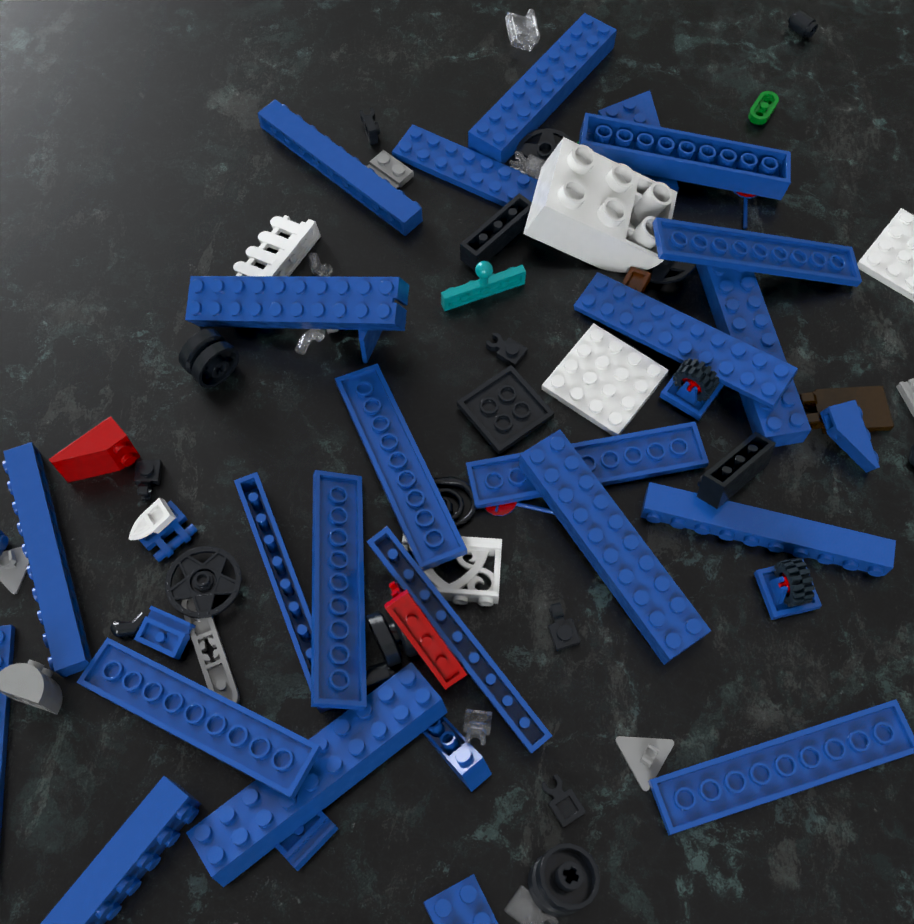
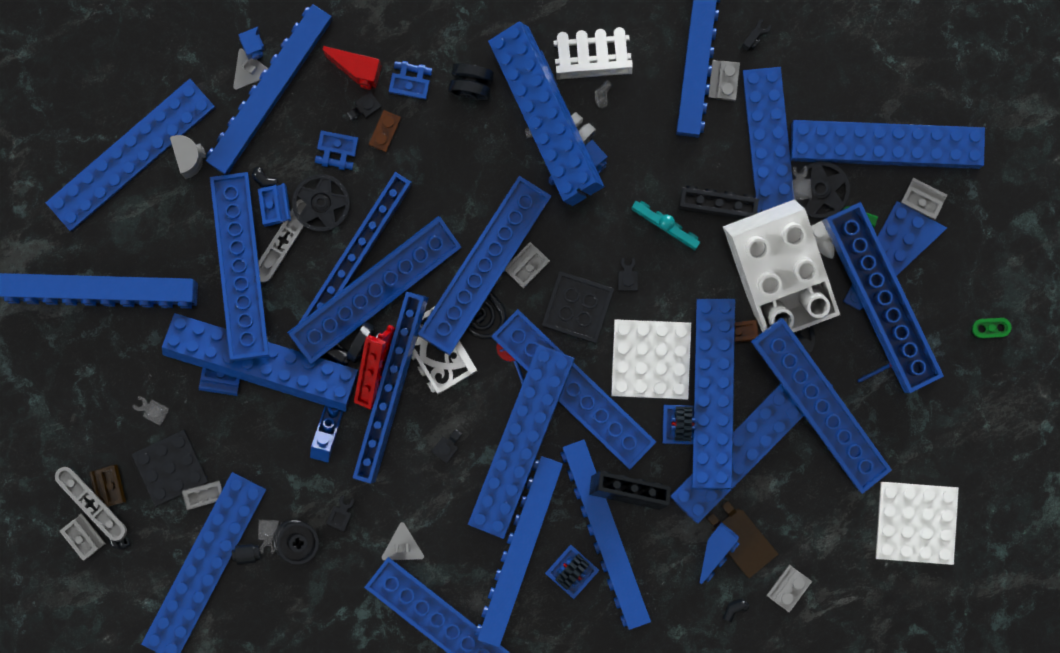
camera: 55 degrees right, 20 degrees up
white plate [129,498,176,540] -> none
clear plate [463,709,492,745] -> none
clear bracket [505,9,540,51] -> none
none -> reddish brown plate [369,110,401,153]
none -> blue plate [389,61,433,100]
none -> blue brick [475,456,563,648]
none -> light grey plate [504,242,550,289]
none -> light grey plate [901,178,947,220]

